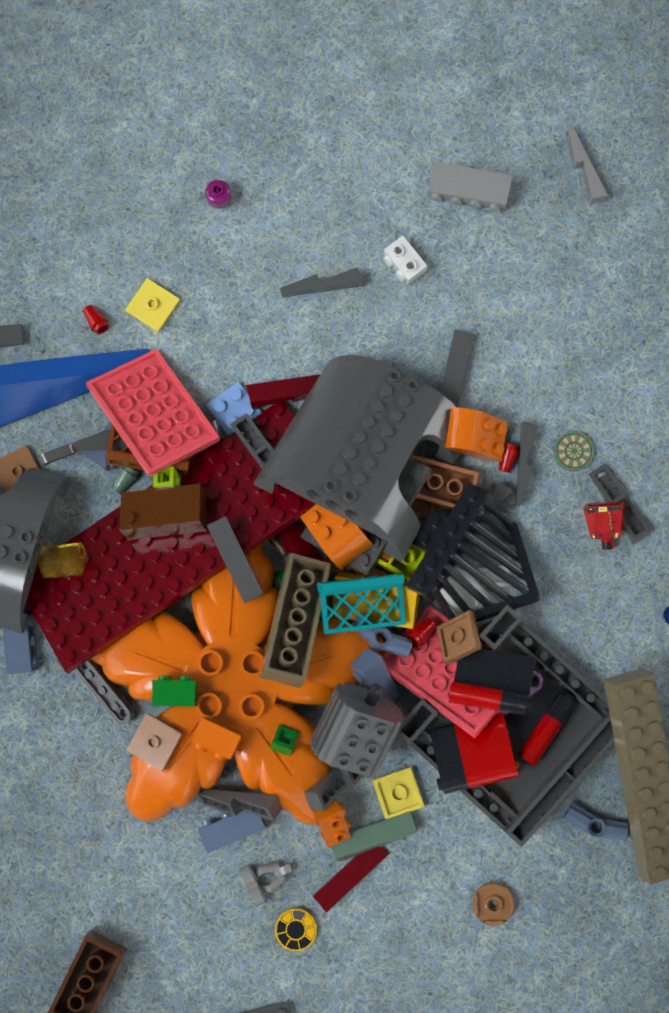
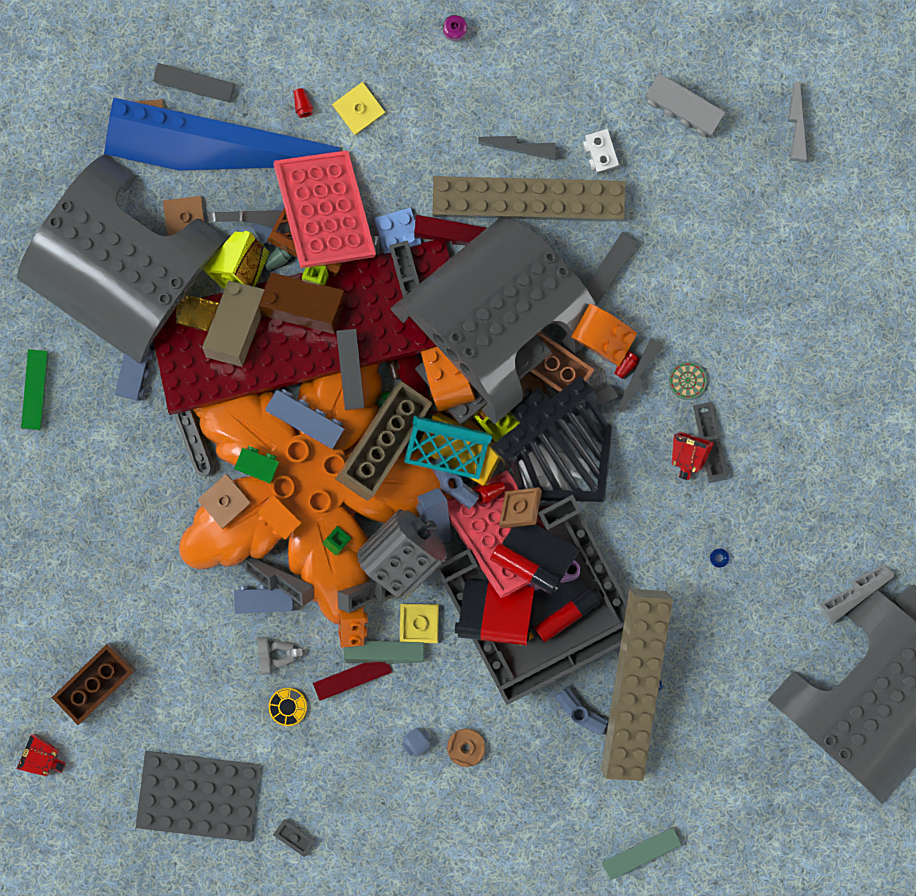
camera: 15 degrees right, 5 degrees up
none -> dark tan brick [202,280,265,367]
none -> neon yellow slope [203,231,269,289]
none -> sand blue brick [265,389,345,450]
none -> sand blue head [402,728,431,757]
none -> dark tan brick [432,176,625,222]

